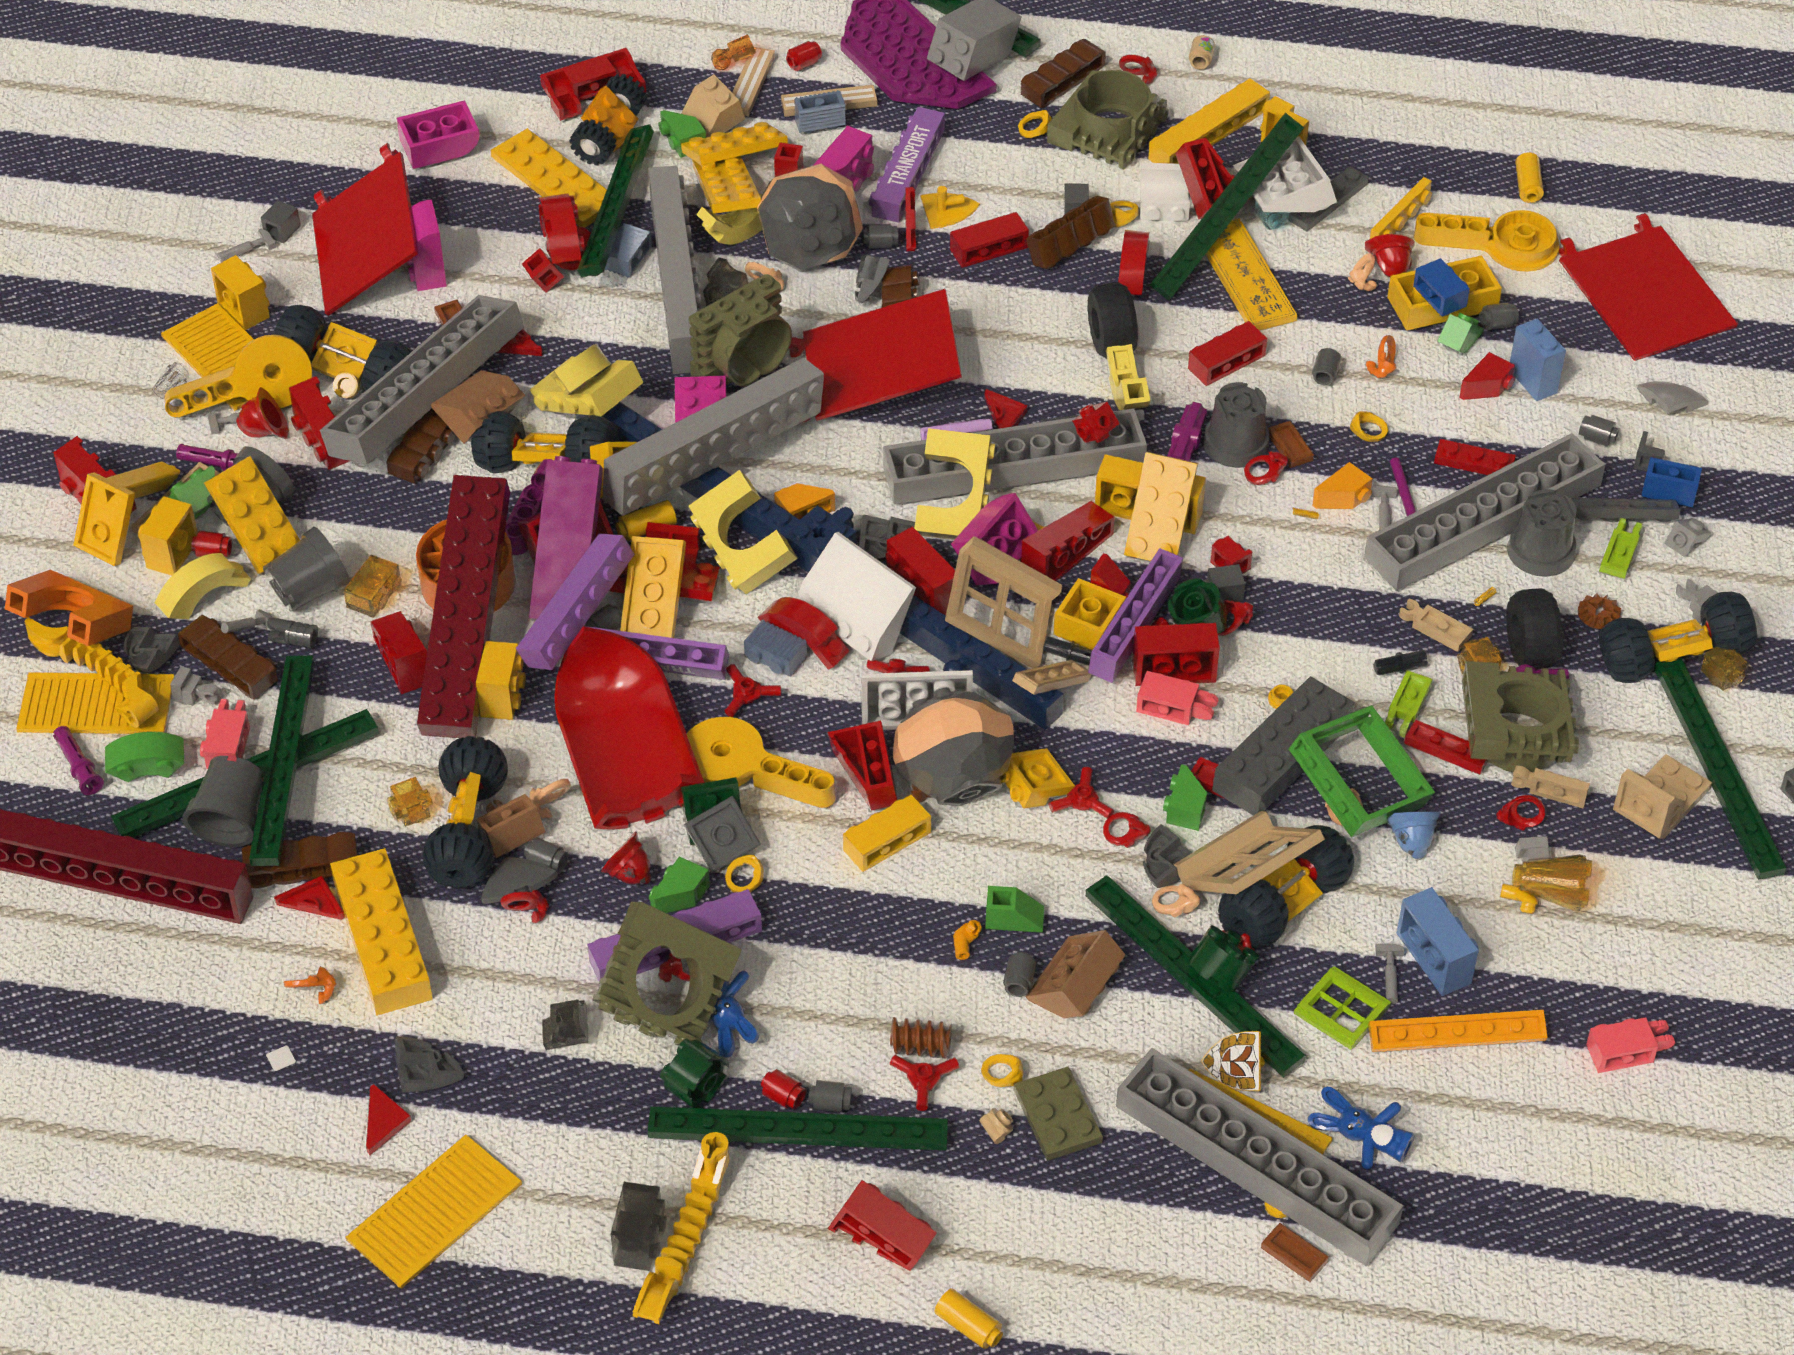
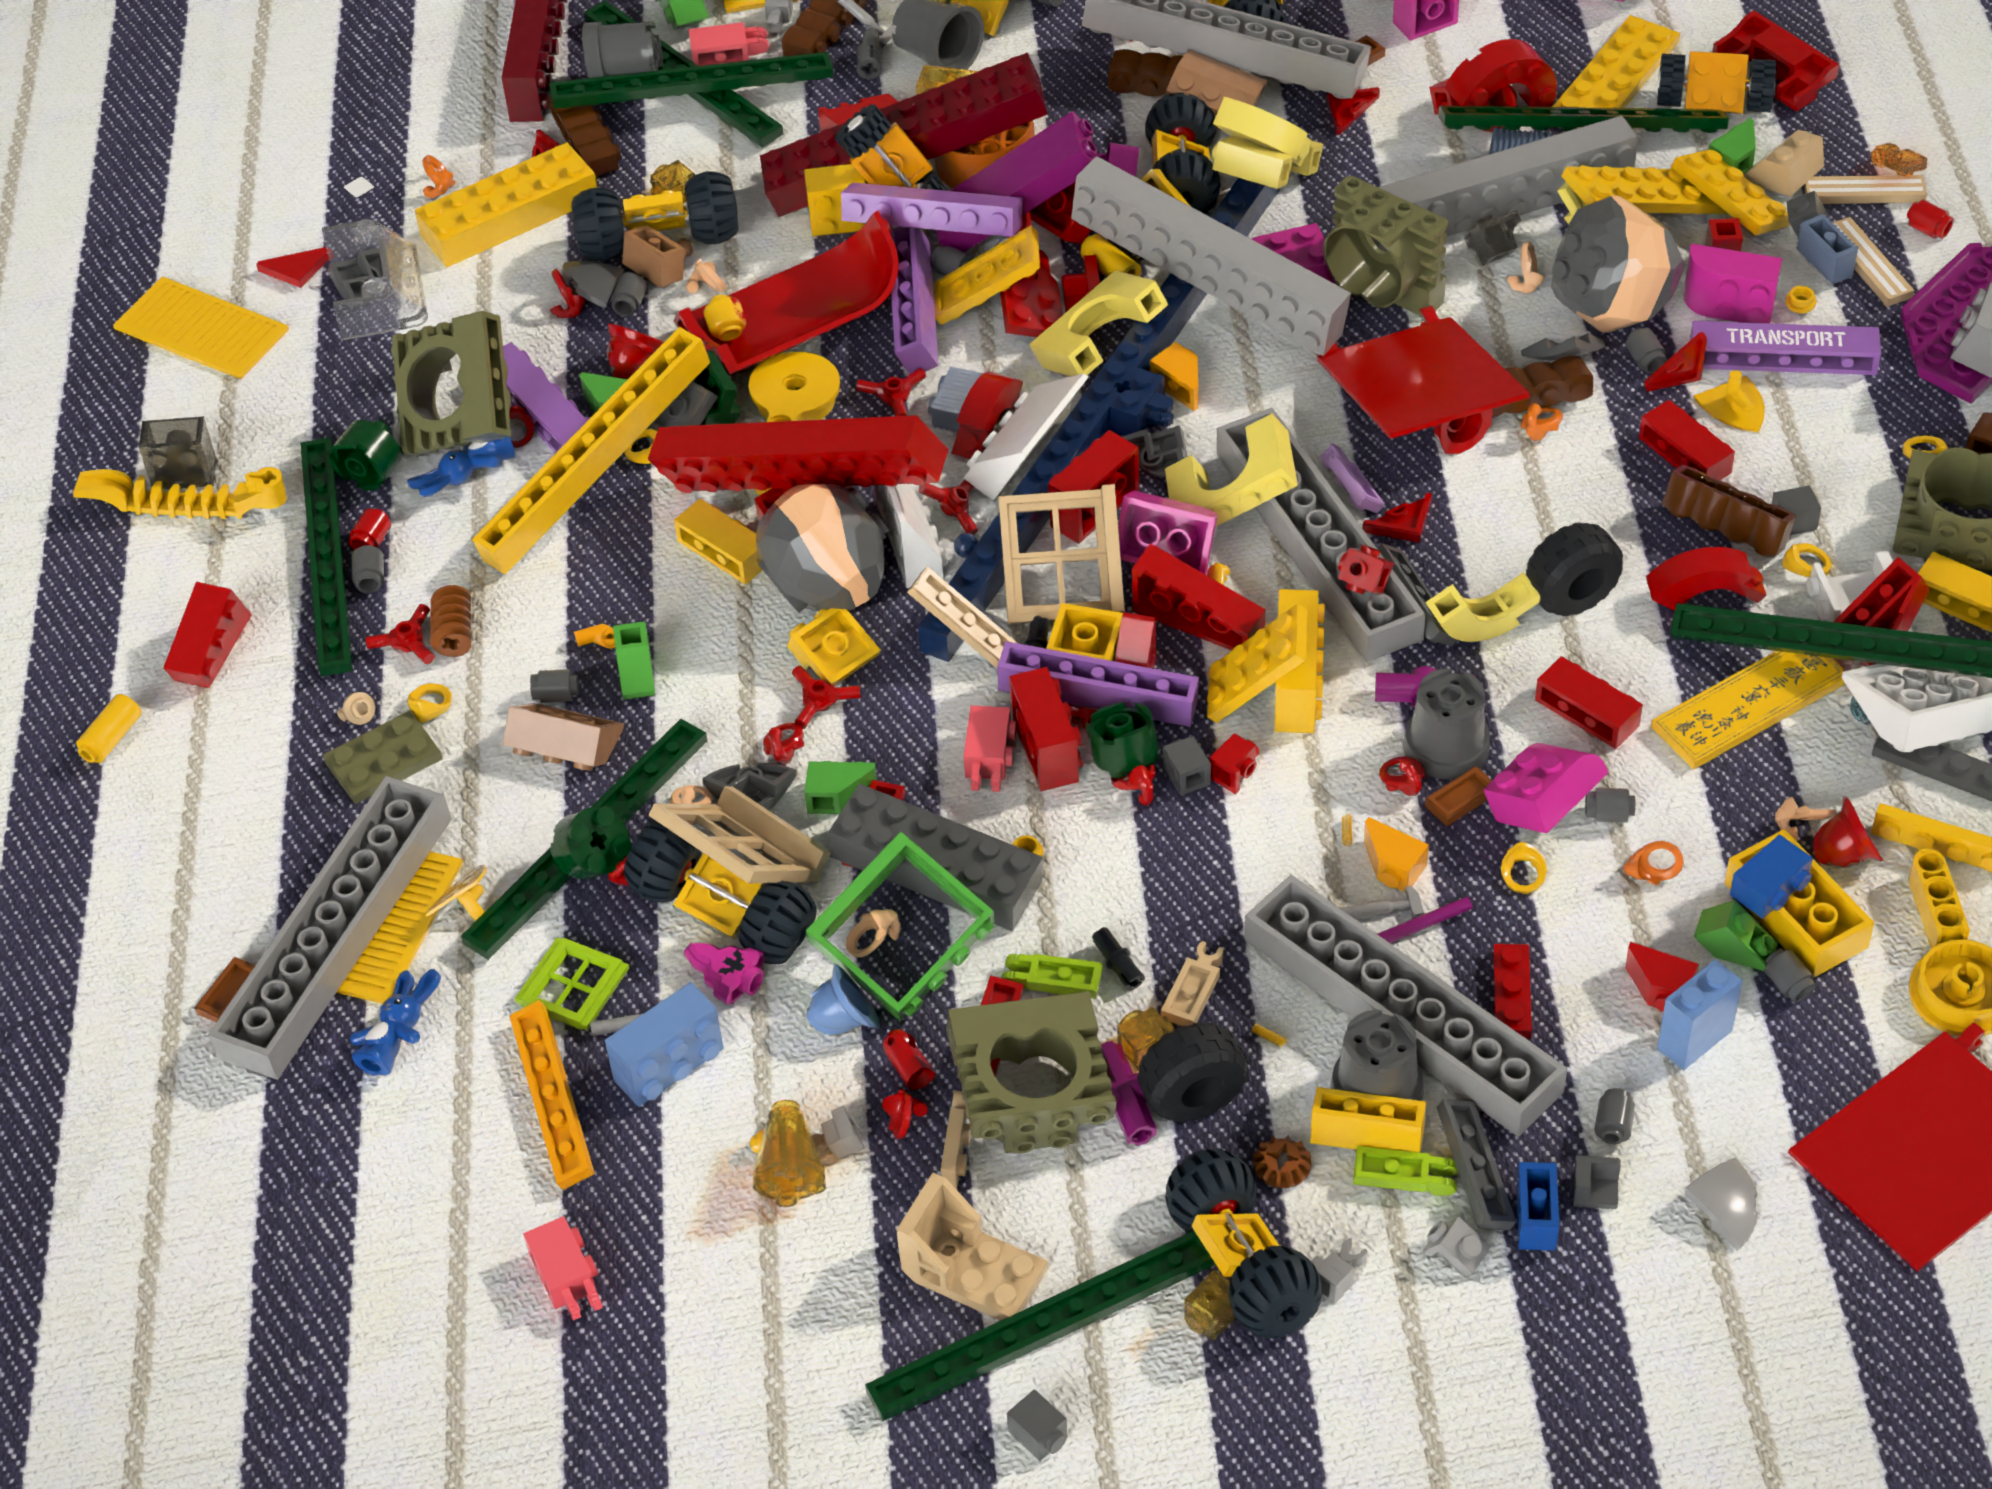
camera: 80 degrees right, 0 degrees up
none -> clear windscreen [322,219,428,341]
none -> yellow brick [472,327,710,575]
none -> red brick [648,415,949,493]
none -> dark pink rock [684,943,765,1005]
none -> yellow head [703,294,746,341]
none -> plate [835,104,947,191]
none -> red piece [883,1029,936,1090]
none -> yellow brick [1310,1087,1426,1152]
none -> dark pink brick [1483,743,1608,834]
none -> dark grey brick [1786,191,1829,237]

